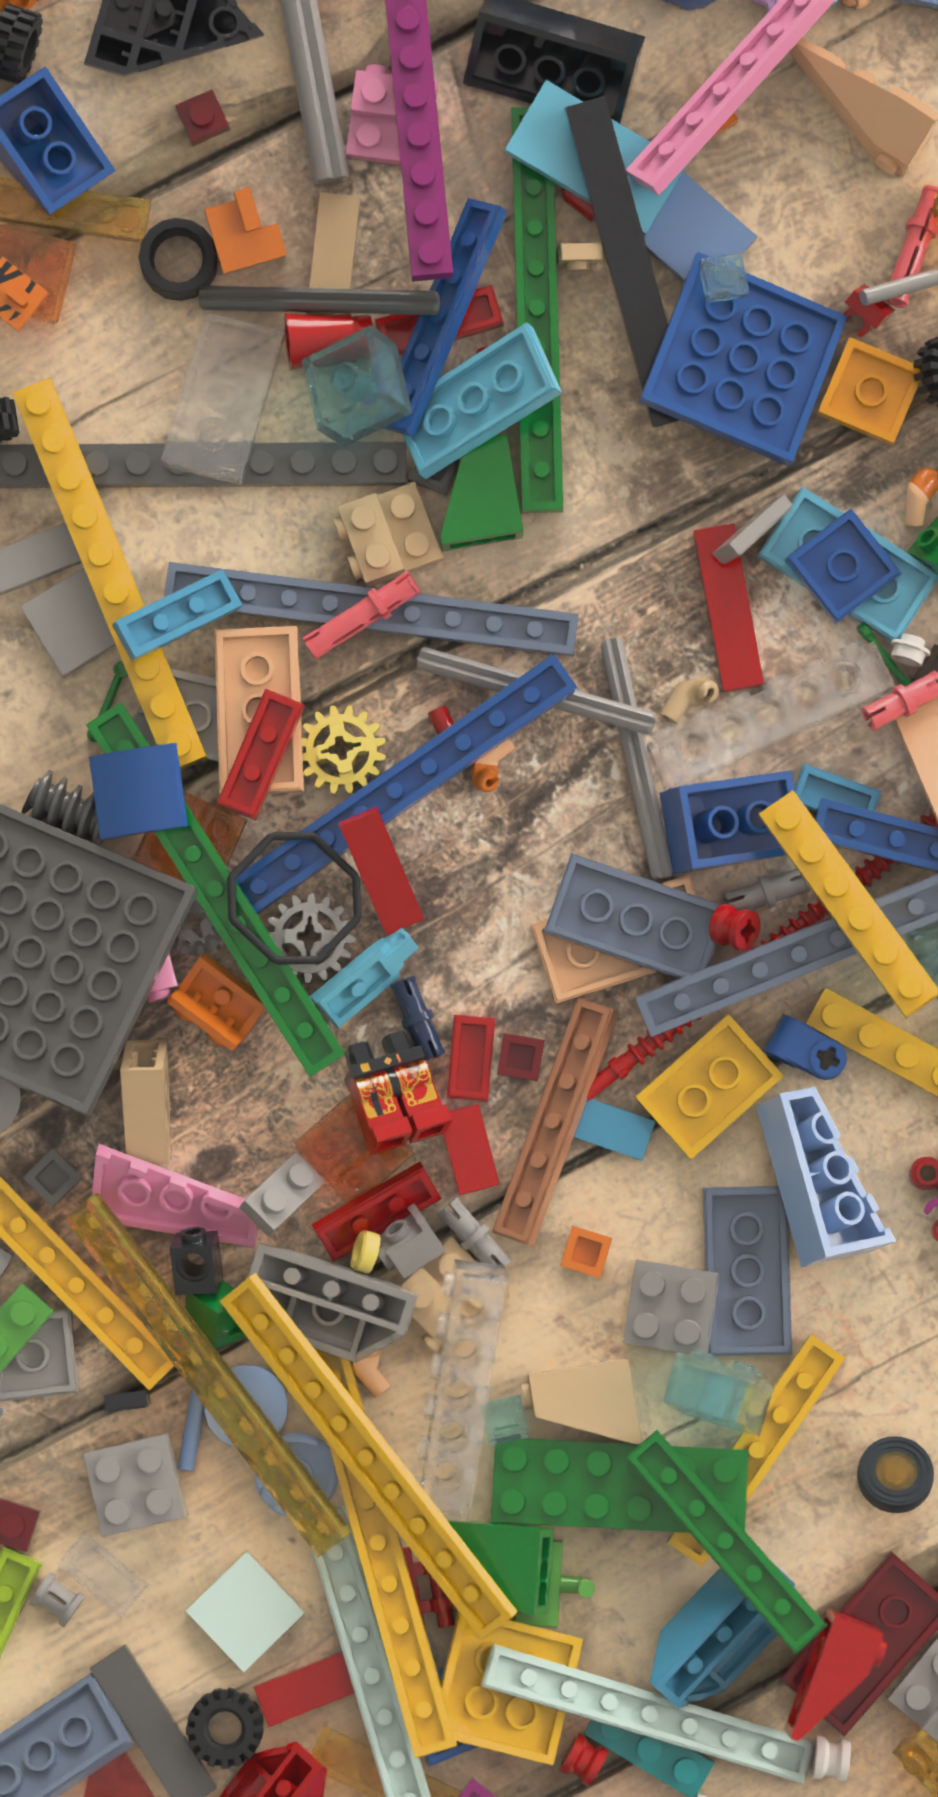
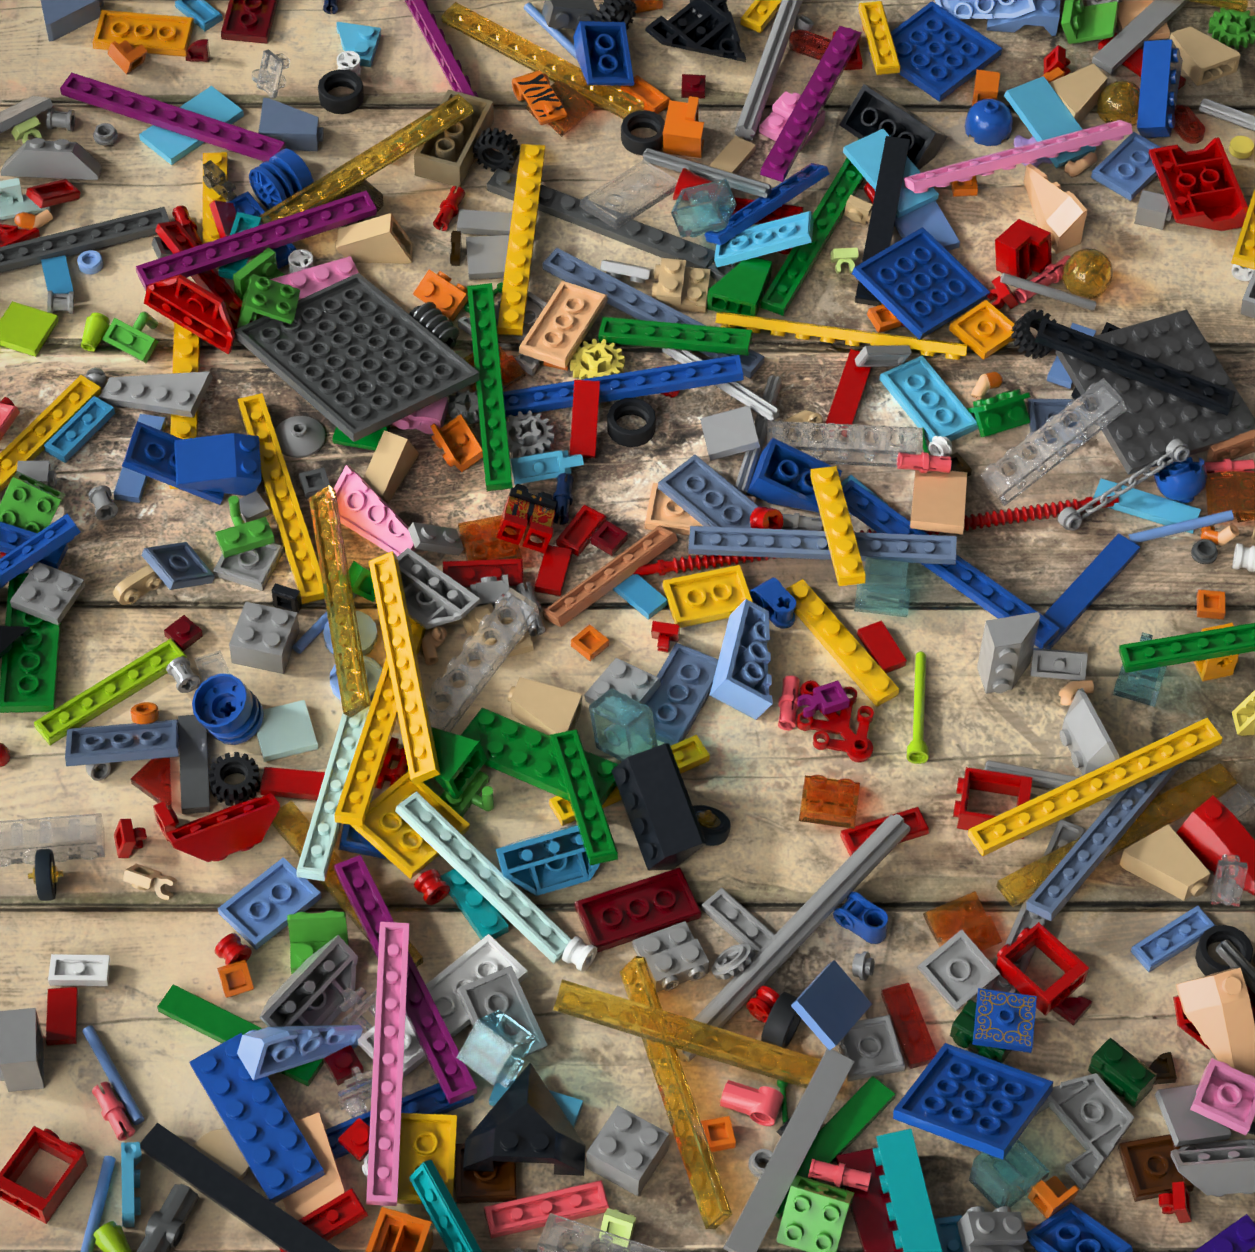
camera: 25 degrees right, 30 degrees down
blue slope [89,743,188,840] -> none
dark azure plate [112,569,242,662] -> none
black brick [170,1227,223,1295] -> none
red tile [217,688,305,821] -> none
black piece [227,832,362,965] -> none
coral pin [302,570,422,659] -> none
light yellow tile [350,1230,380,1274] -> none
orange arm [471,739,515,792] -> none
clear light blue tile [480,1394,530,1446] -> none
clear light blue plate [698,253,750,303] -> none
red slope [784,1608,887,1742] -> none
blue tile [785,509,902,625] -> none
none -> orange tile [131,702,159,724]
none -> blue wheel [192,673,264,745]
none -> orange bracket [413,270,469,321]
none -> dark brown tile [450,231,462,266]
none -> green plate [598,317,752,356]
none -> plate [600,259,654,283]
none -> black tyre [607,398,656,447]
none -> black slope [611,743,707,871]
none -> orange tile [620,75,671,114]
none -> red tile [651,621,680,652]
none -> light grey tile [700,405,760,461]
none -> yellow plate [715,311,967,360]
none -> coral pin [778,676,800,731]
none -> yellowish green tile [830,248,858,274]
none -> orange plate [867,304,901,333]
none -> red plate [995,219,1052,279]

